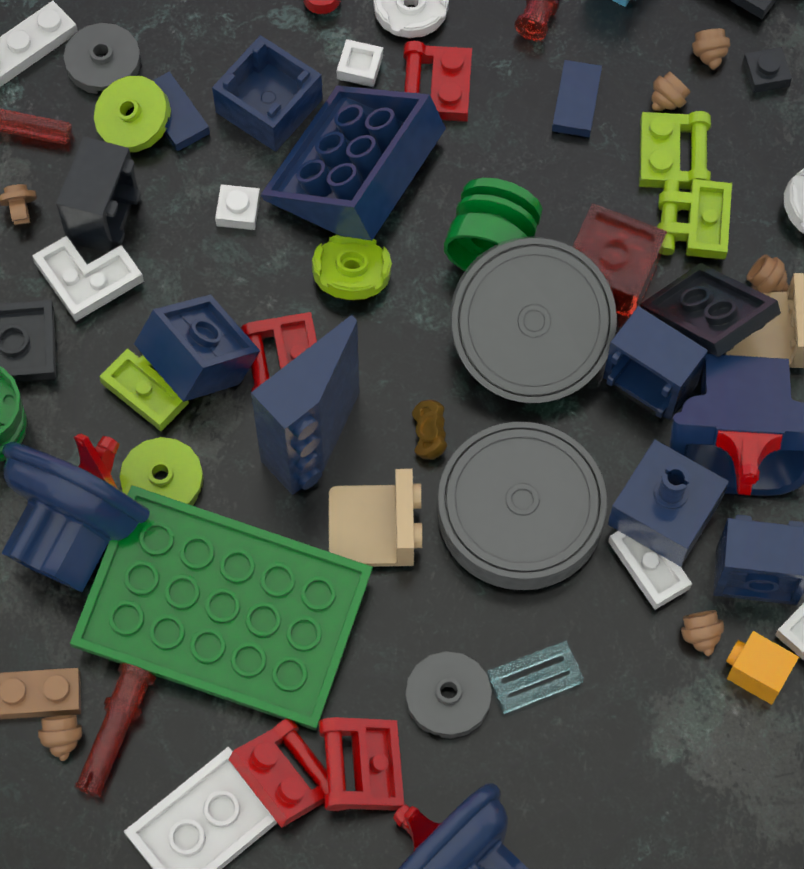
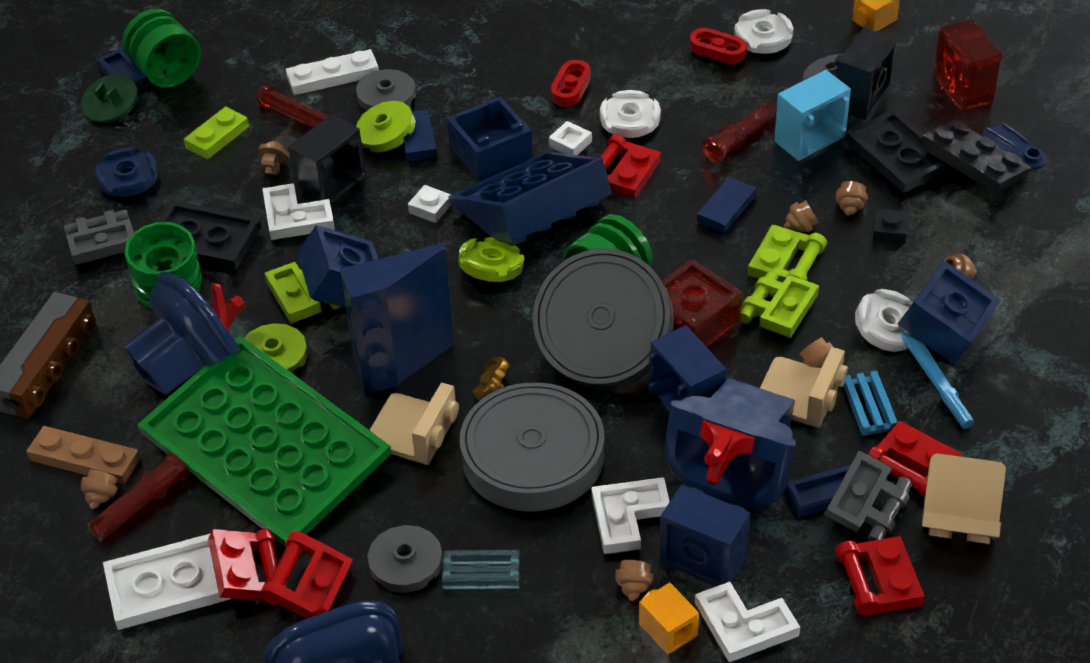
camera: 25 degrees right, 20 degrees down
dark blue brick [607,439,729,567] -> none
black plate [640,263,781,357] -> none

